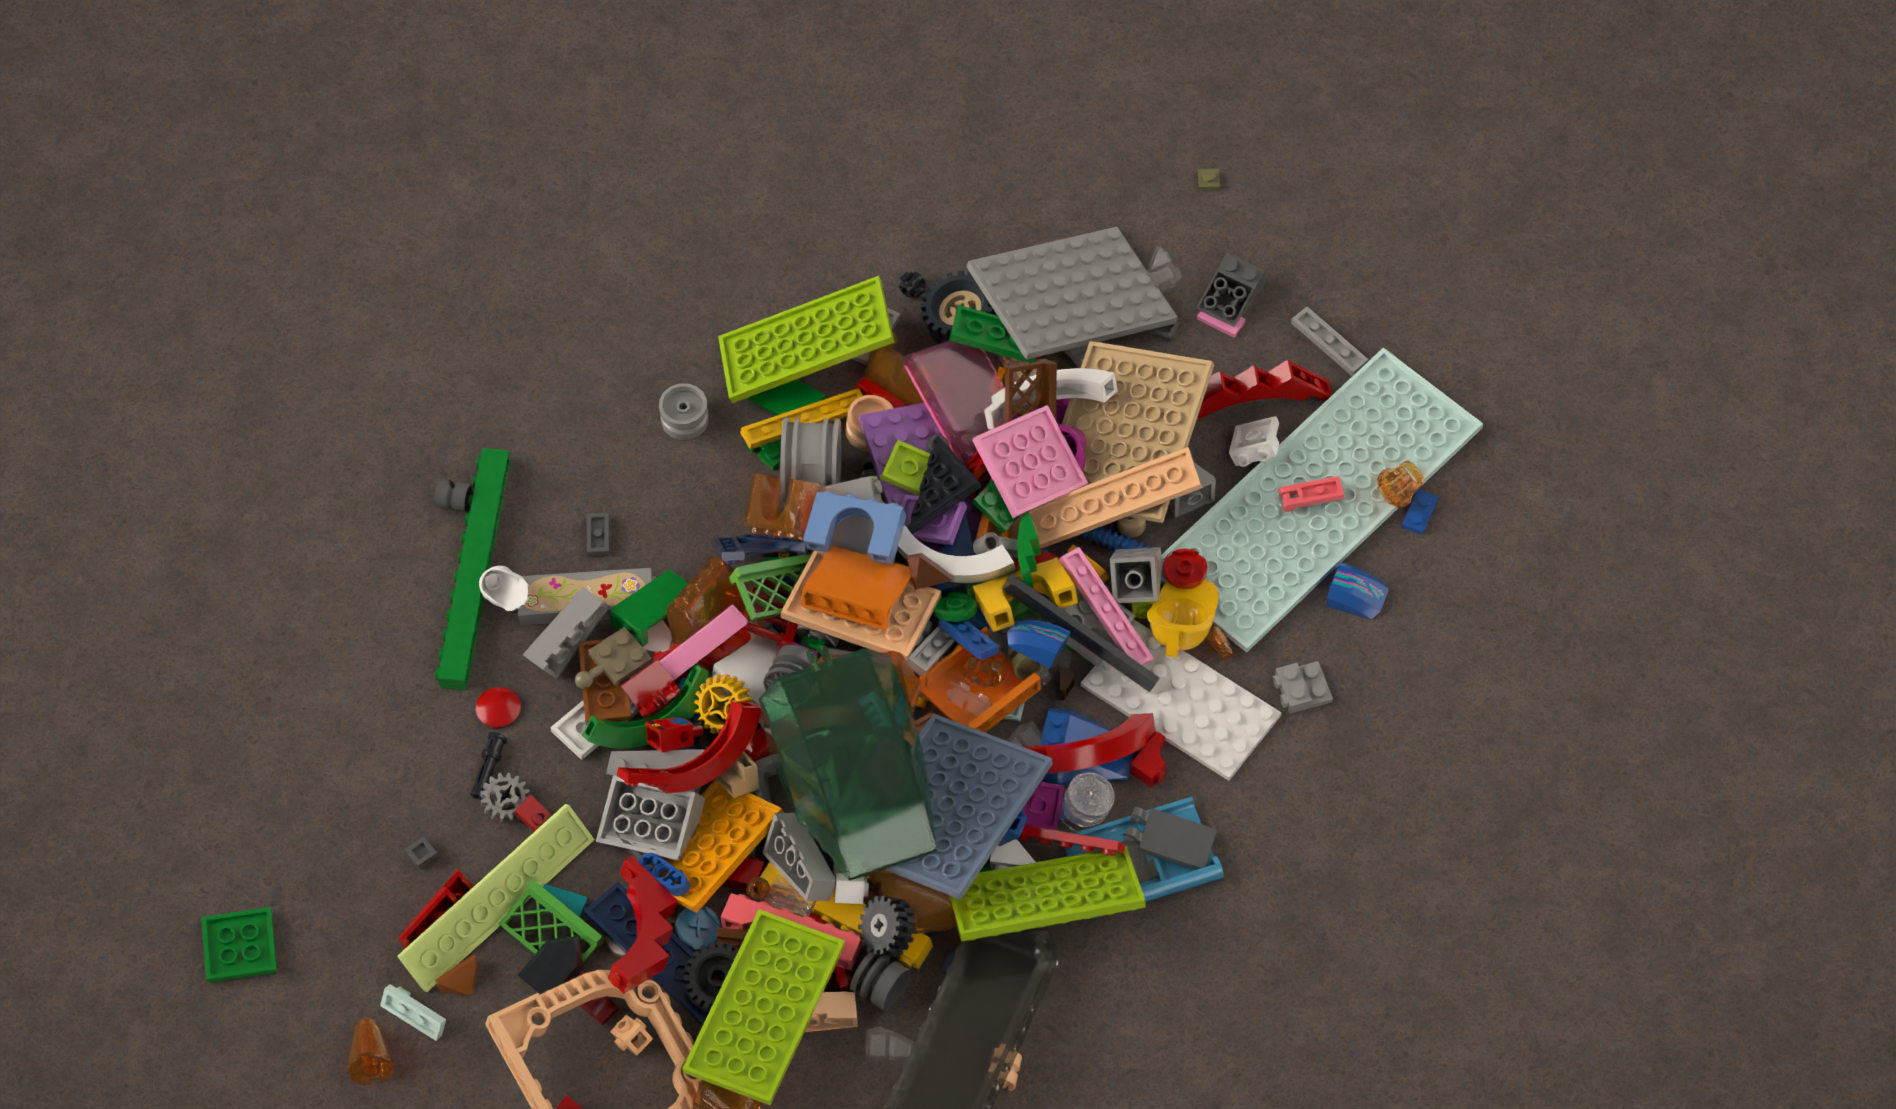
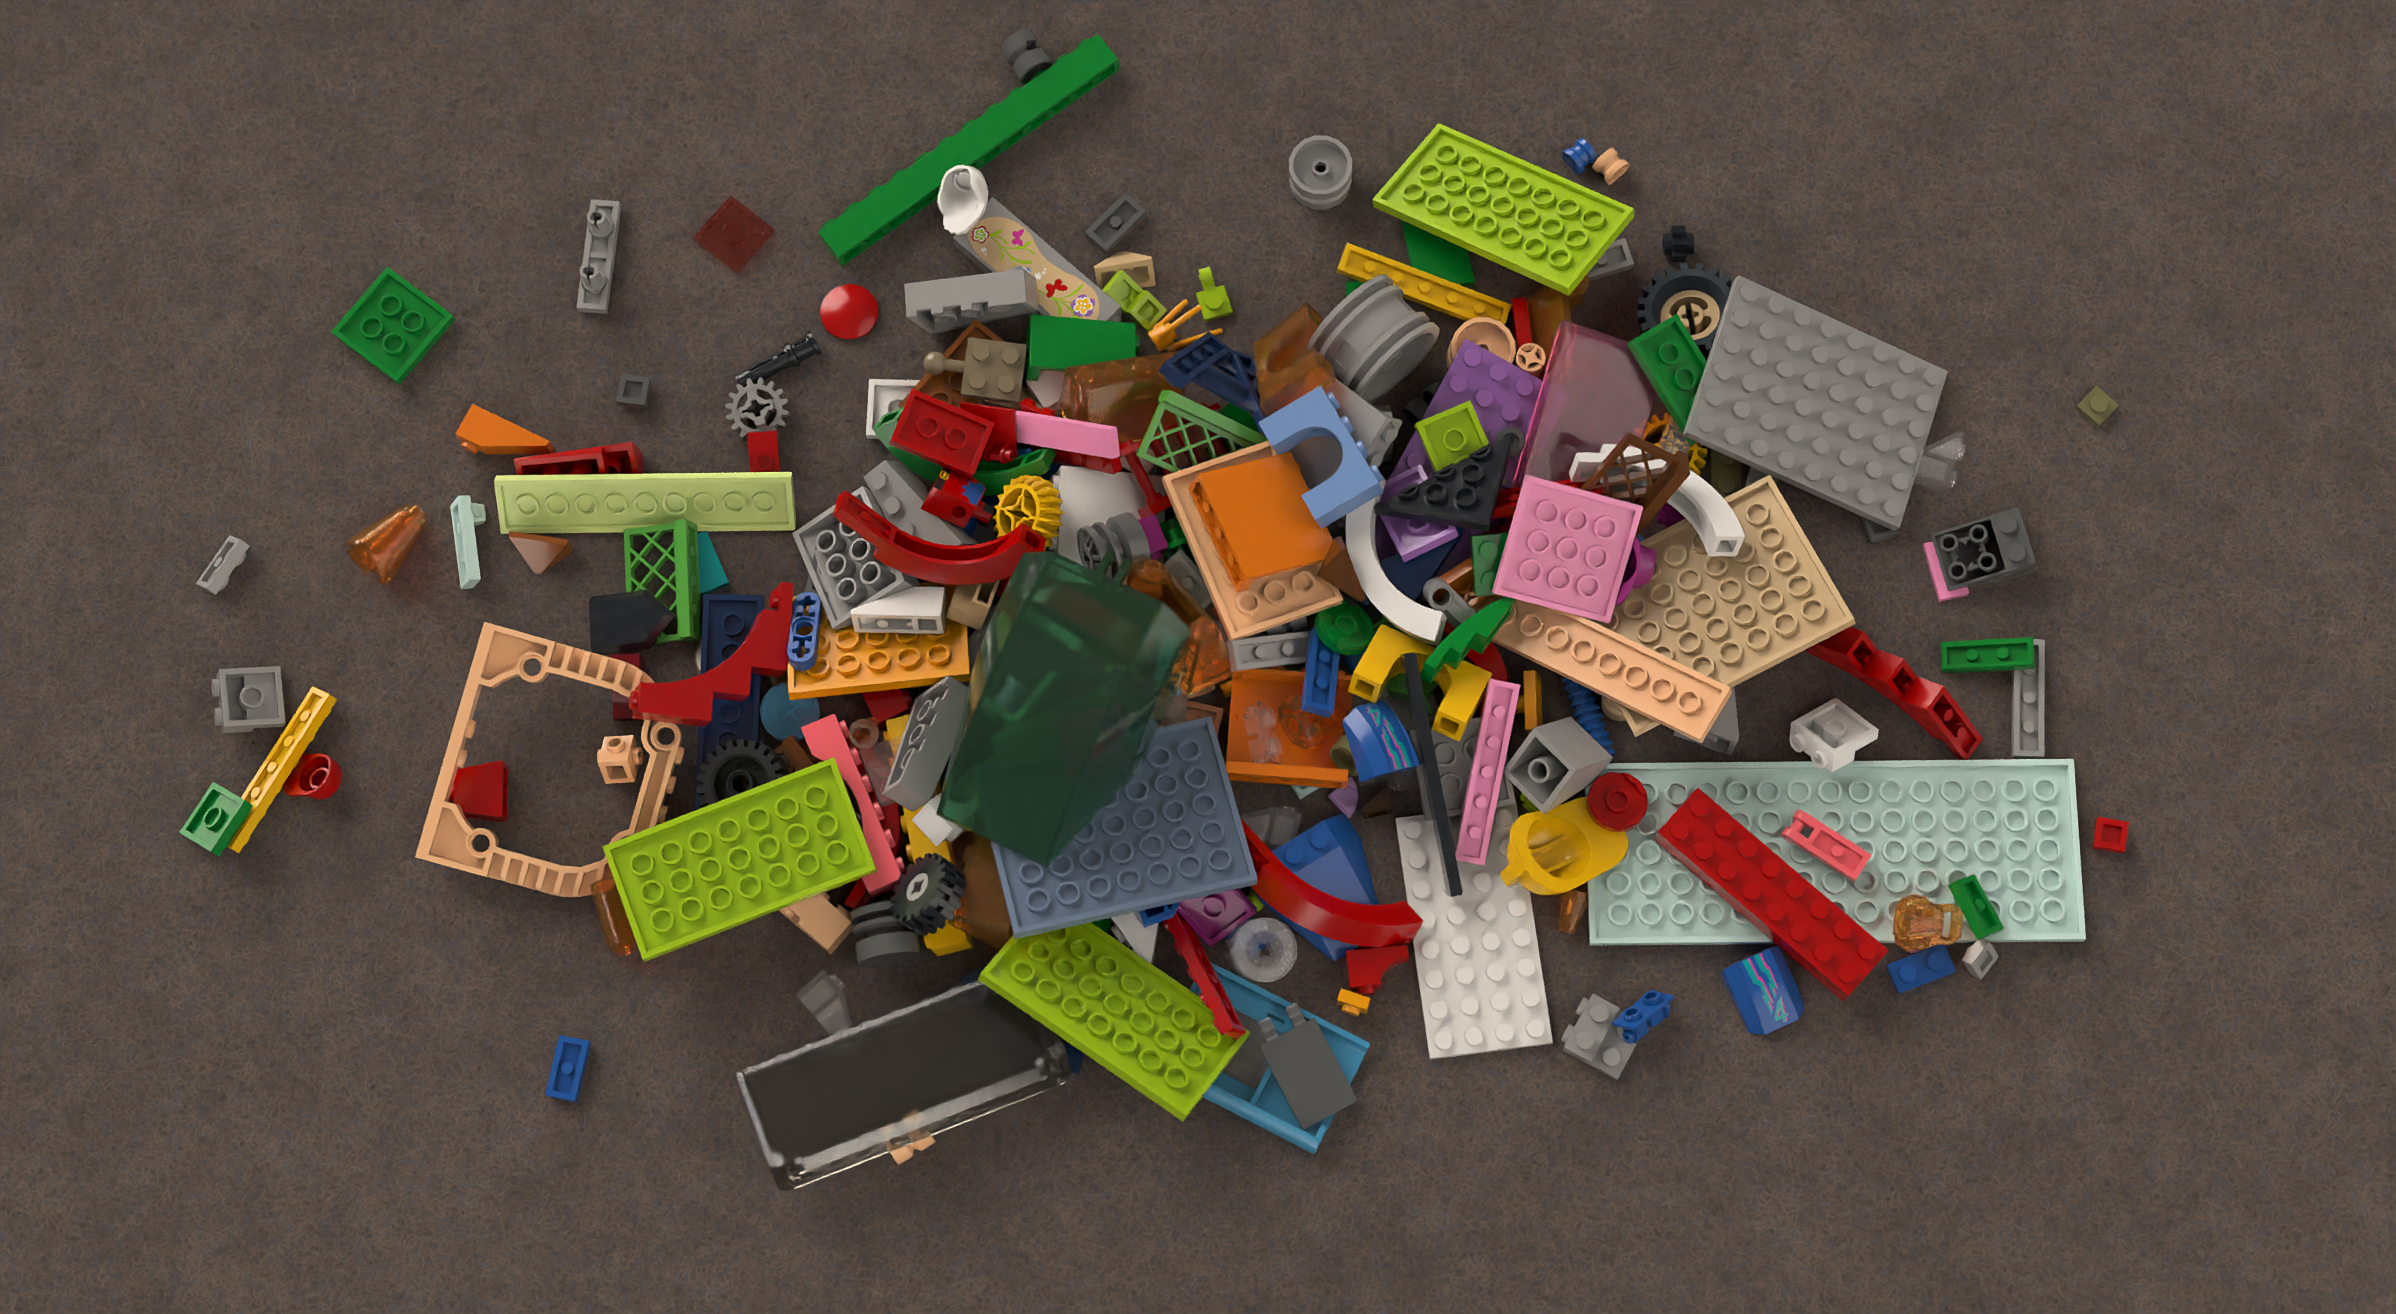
camera: 50 degrees right, 15 degrees up
none -> orange slope [455,404,554,455]
none -> light grey plate [576,199,621,314]
none -> clear red tile [693,195,775,274]
none -> white slope [851,586,948,634]
none -> red plate [889,388,995,479]
none -> tan slope [1094,251,1156,290]
none -> lime slope [1102,270,1167,332]
none -> light orange plant [1147,299,1223,353]
none -> lime plate [1196,267,1233,322]
none -> lavender tile [1328,776,1358,820]
none -> light orange plate [1337,988,1370,1016]
none -> light nougat wheel [1515,343,1546,377]
none -> blue wheel [1561,138,1598,175]
none -> light nougat wheel [1592,148,1629,185]
none -> blue hinge [1612,990,1674,1044]
none -> red brick [1654,788,1889,1002]
none -> green tile [1941,637,2035,673]
none -> green plate [1948,874,2004,940]
none -> light grey plate [1962,938,1999,980]
none -> red plate [2092,817,2129,854]

